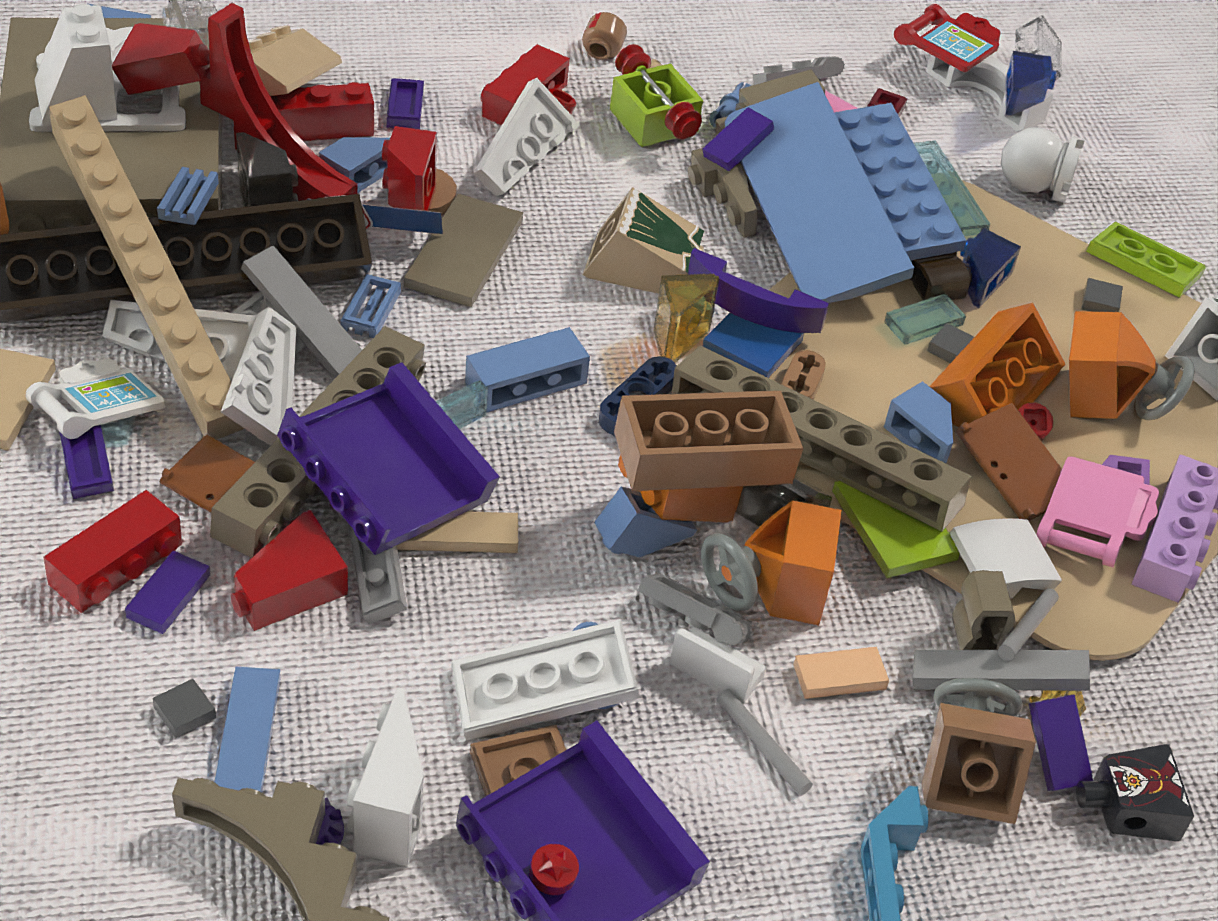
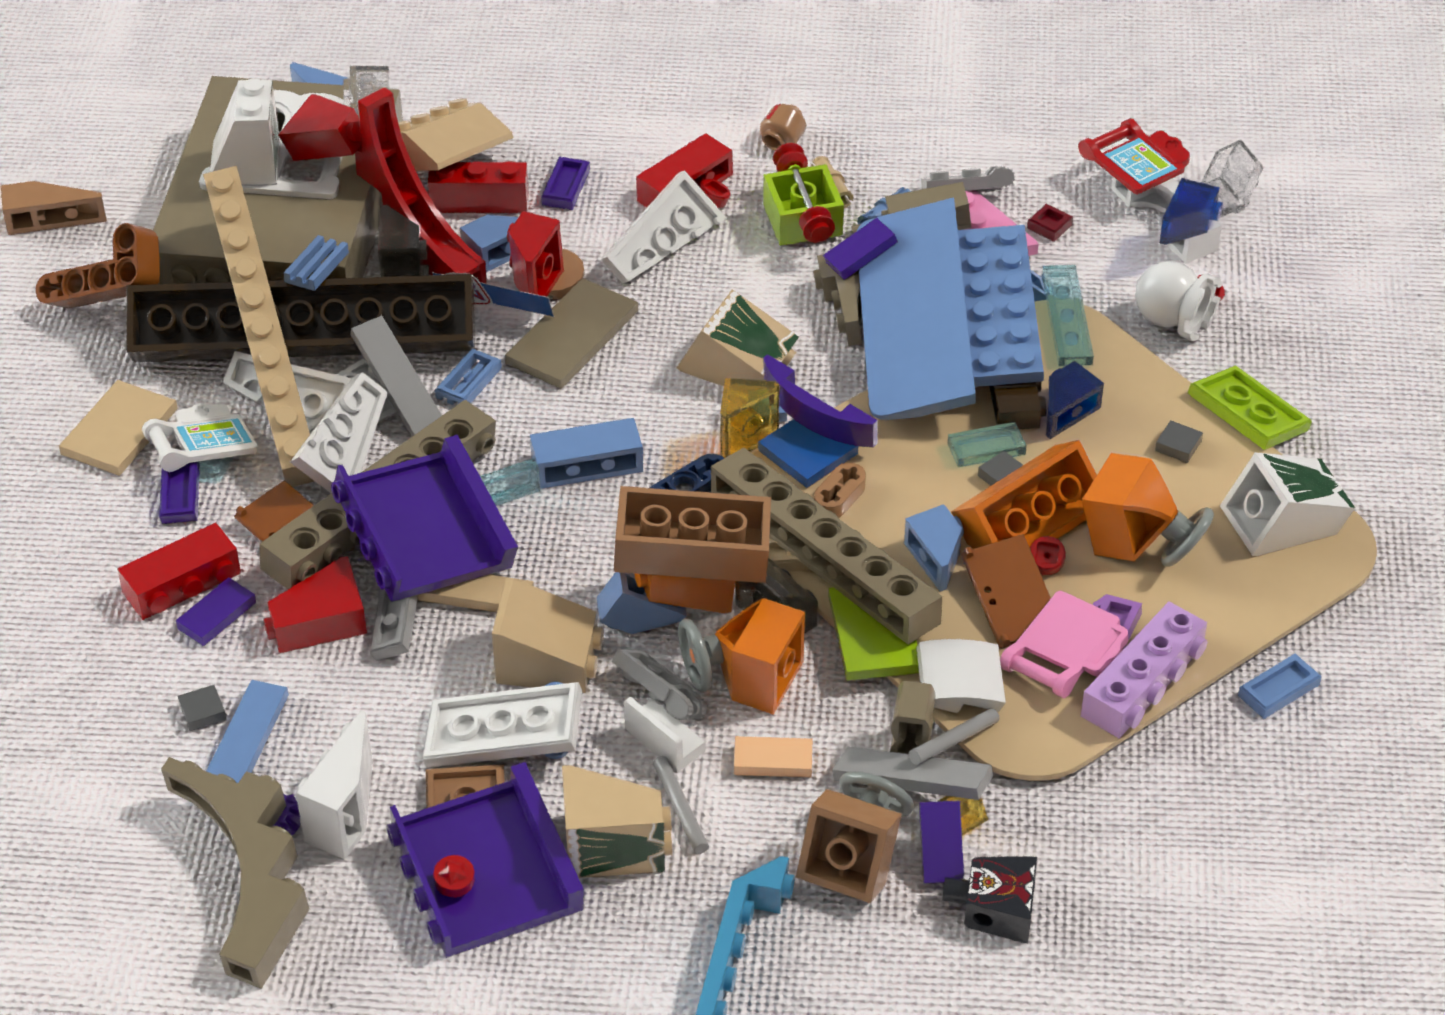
camera: 20 degrees right, 0 degrees up
none -> tan slope [492,577,604,693]
none -> tan slope [562,765,672,878]

